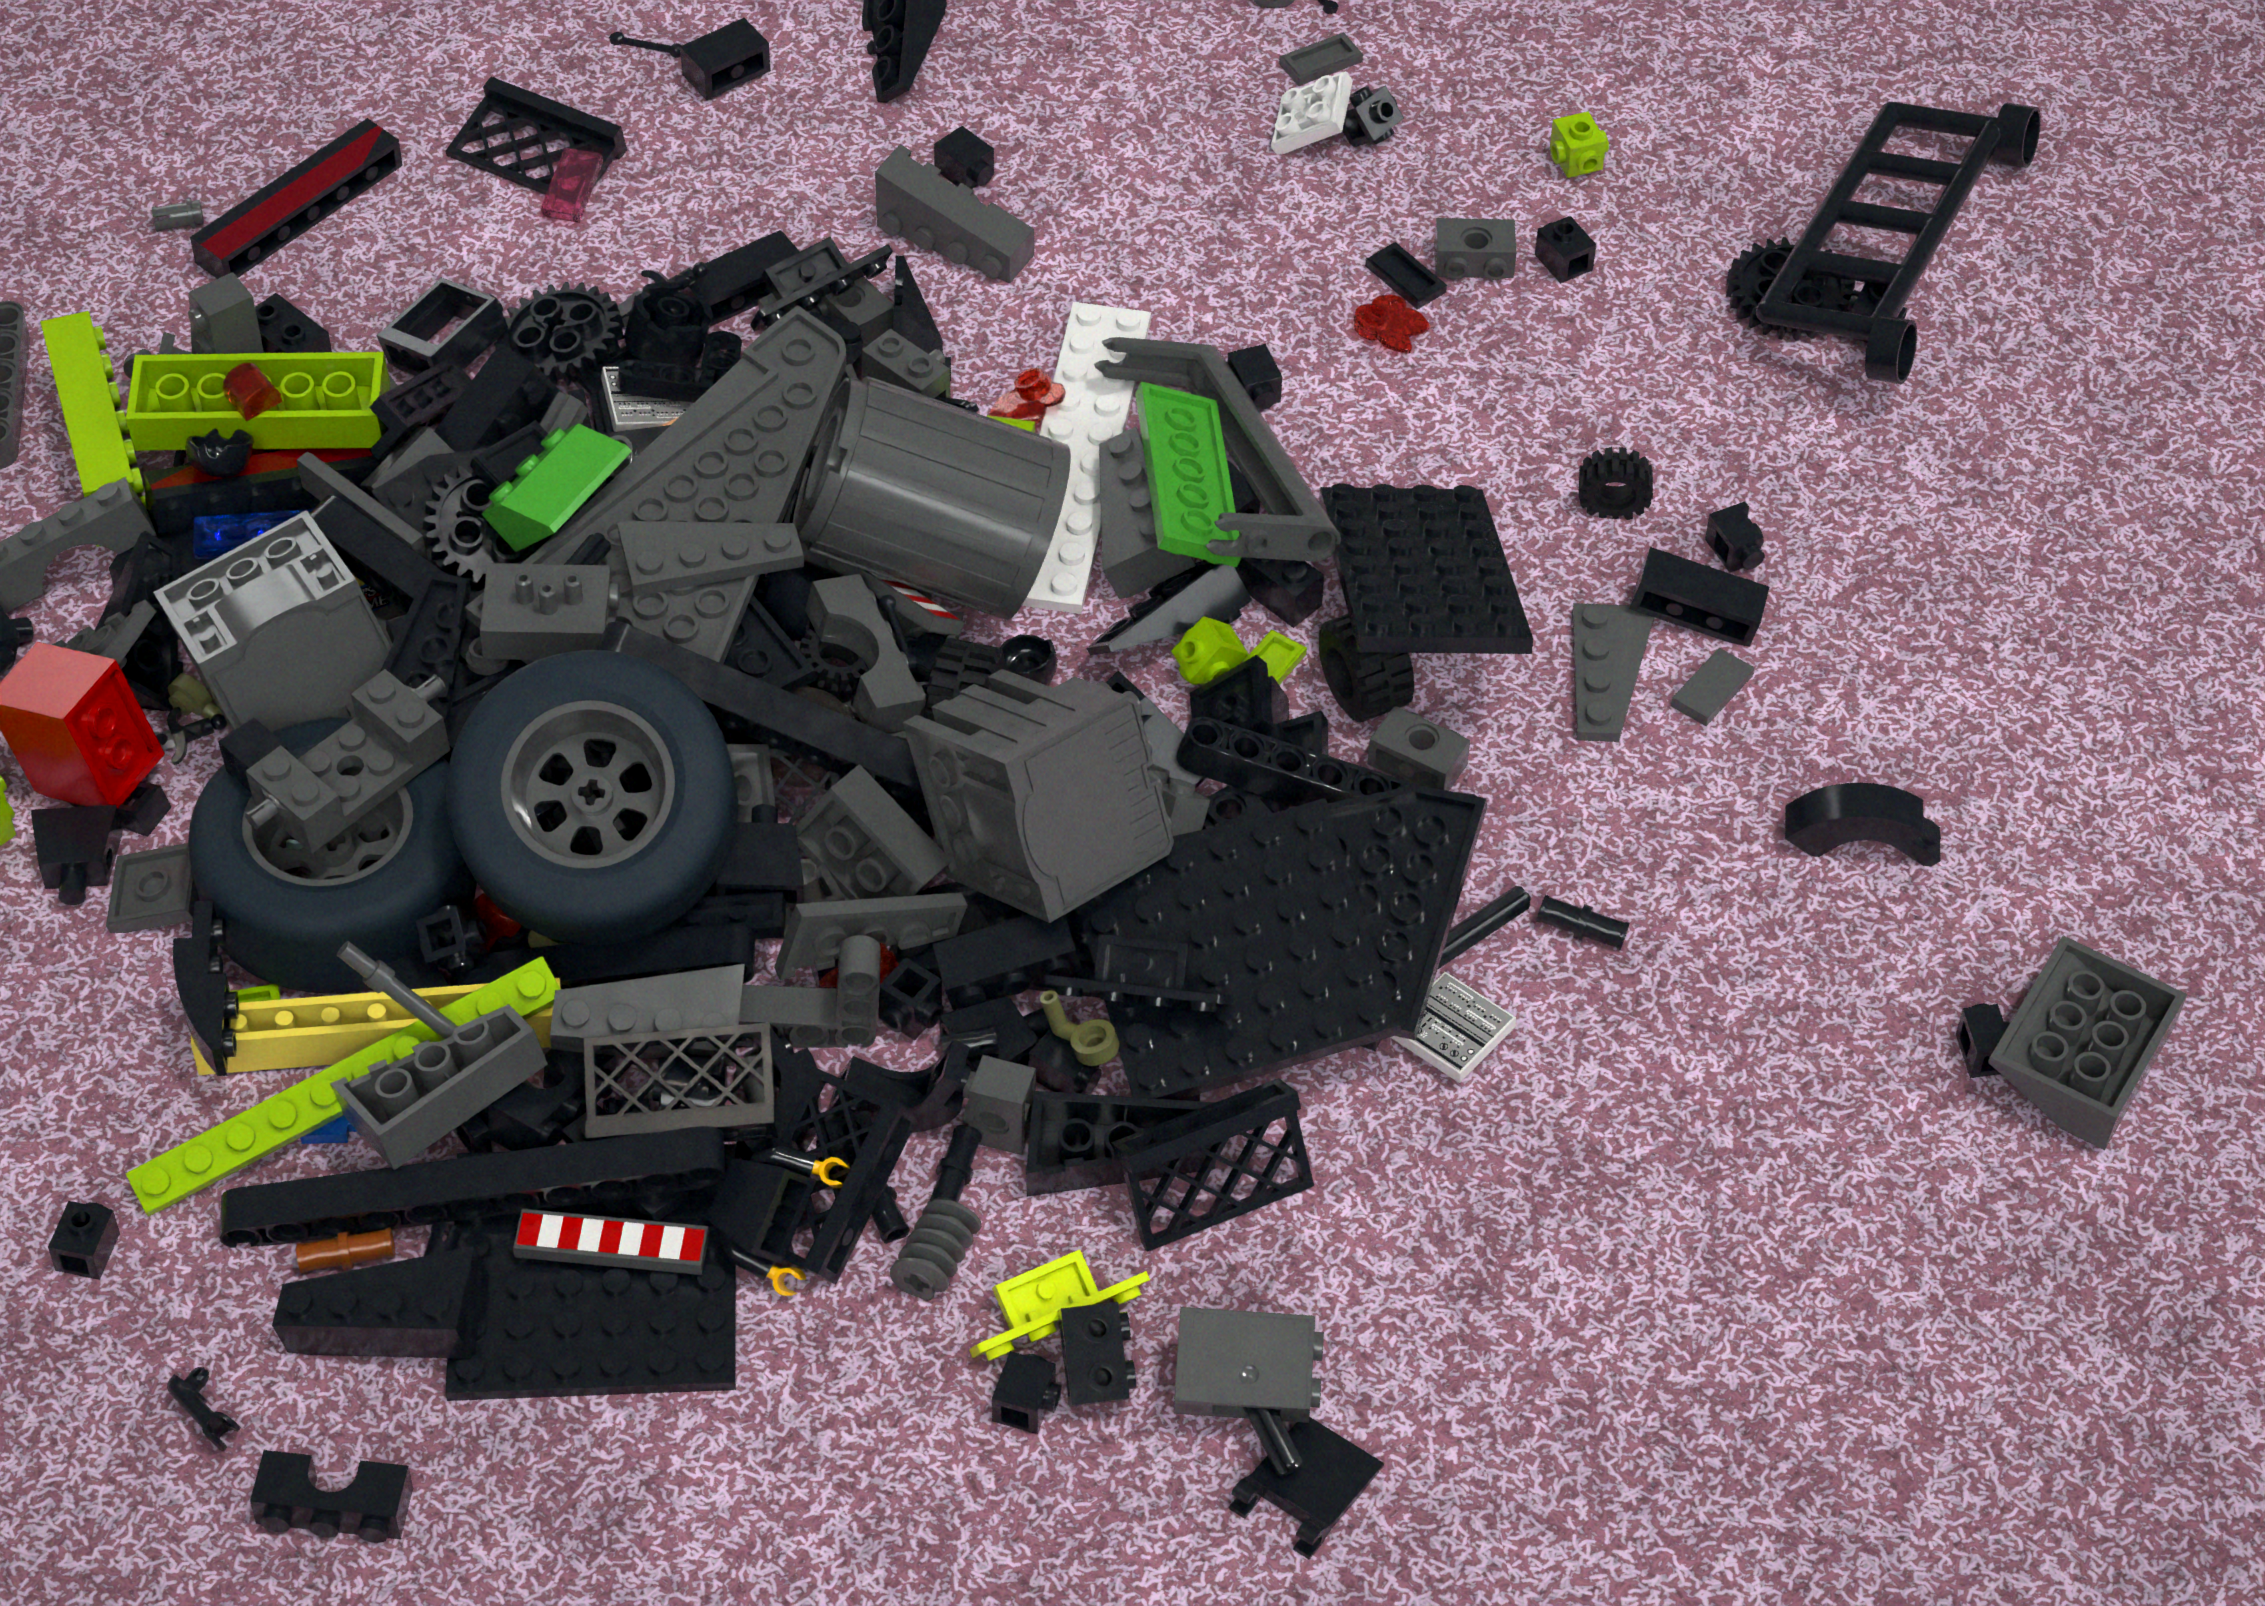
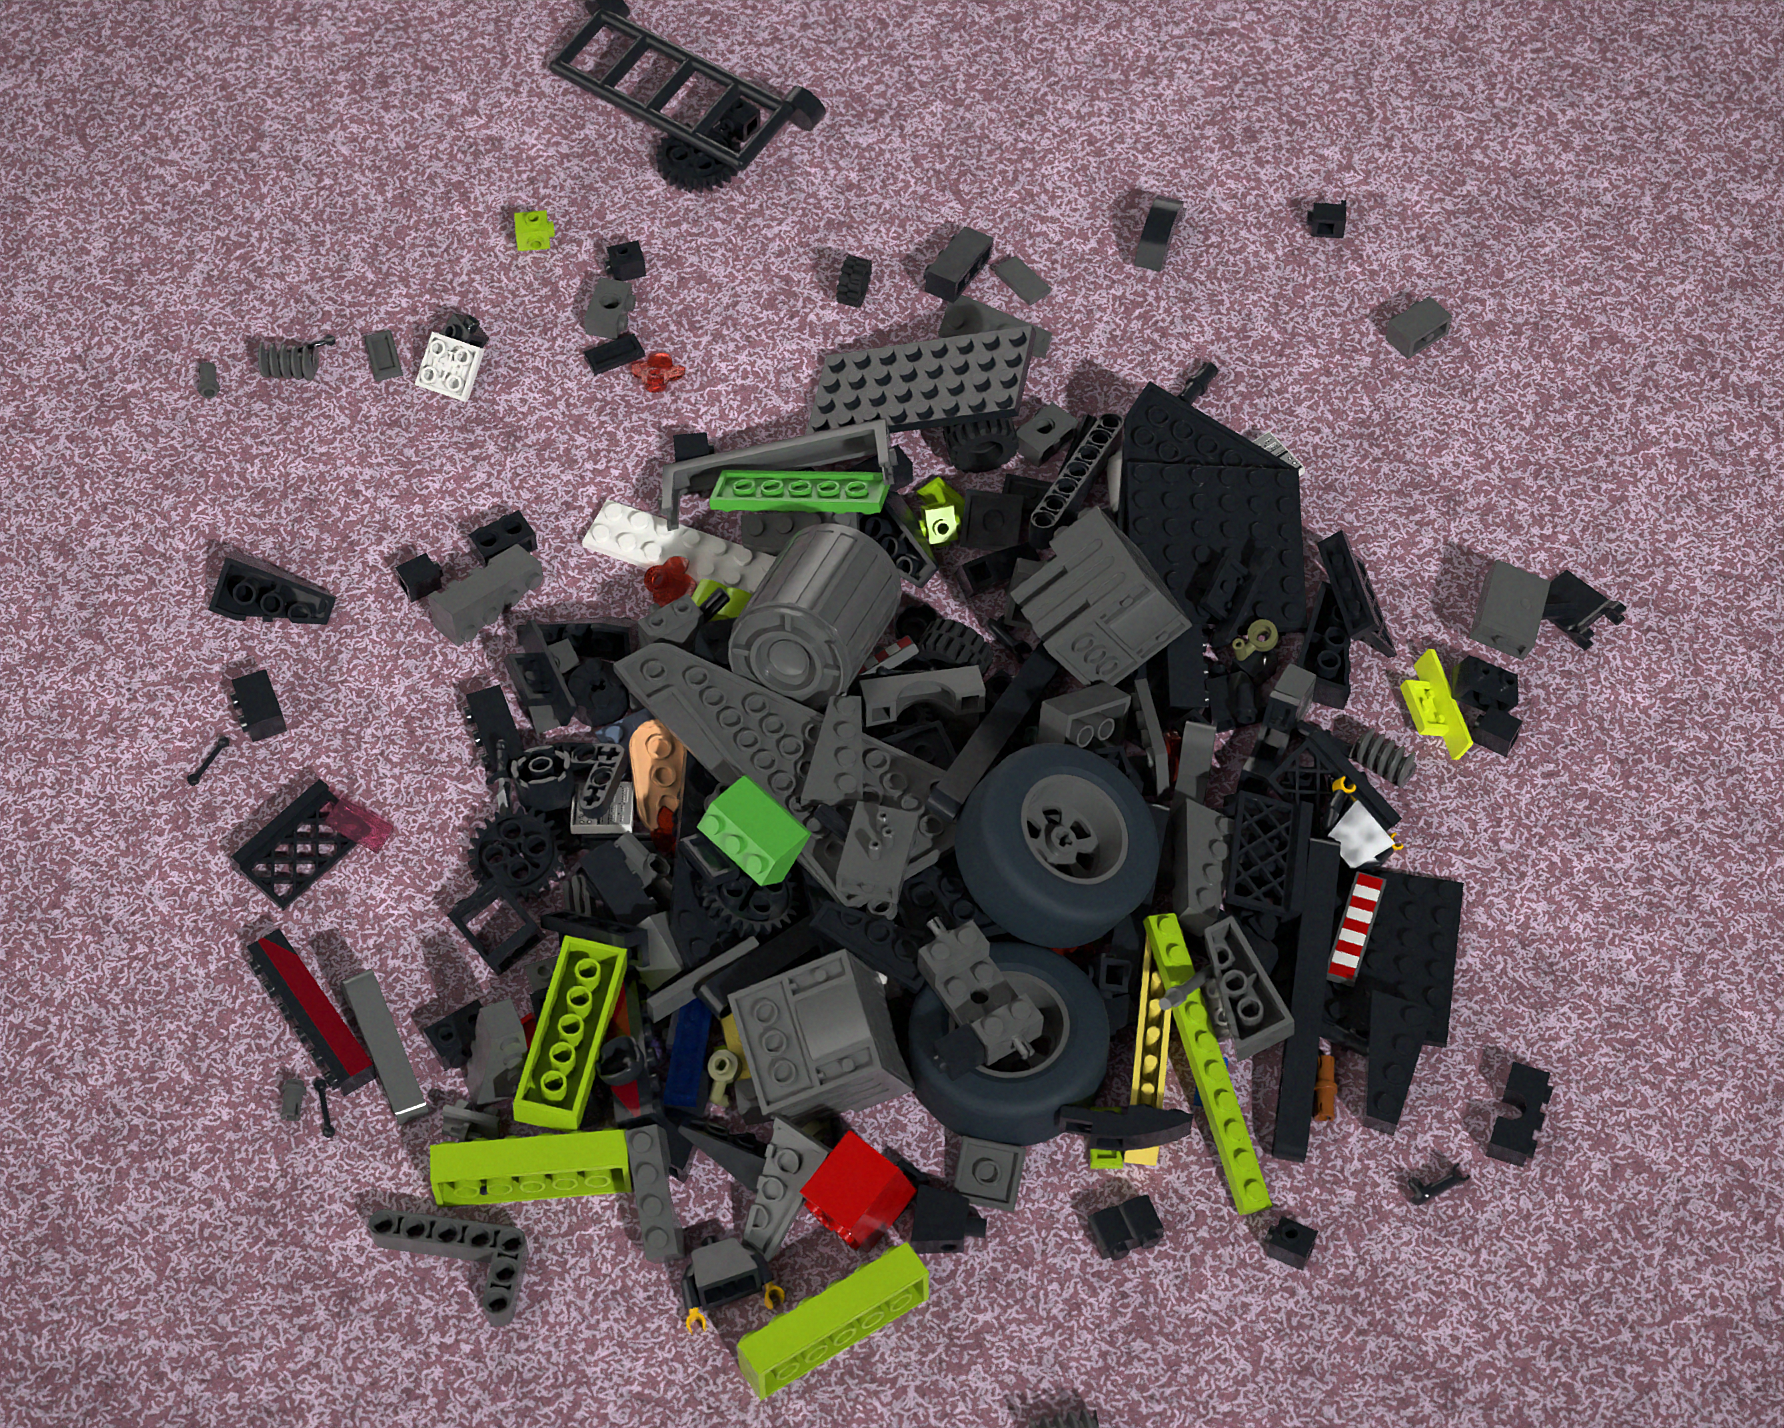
camera: 75 degrees left, 5 degrees up
clear red brick [223,363,282,421] -> none
black brick [1705,501,1765,573] -> none
dark grey slope [1988,935,2187,1150] -> none
none -> black hinge [314,1079,335,1138]
none -> dark grey beam [339,968,429,1126]
none -> black brick [468,510,538,569]
none -> black brick [1087,1195,1164,1261]
none -> dark grey brick [1385,296,1452,360]

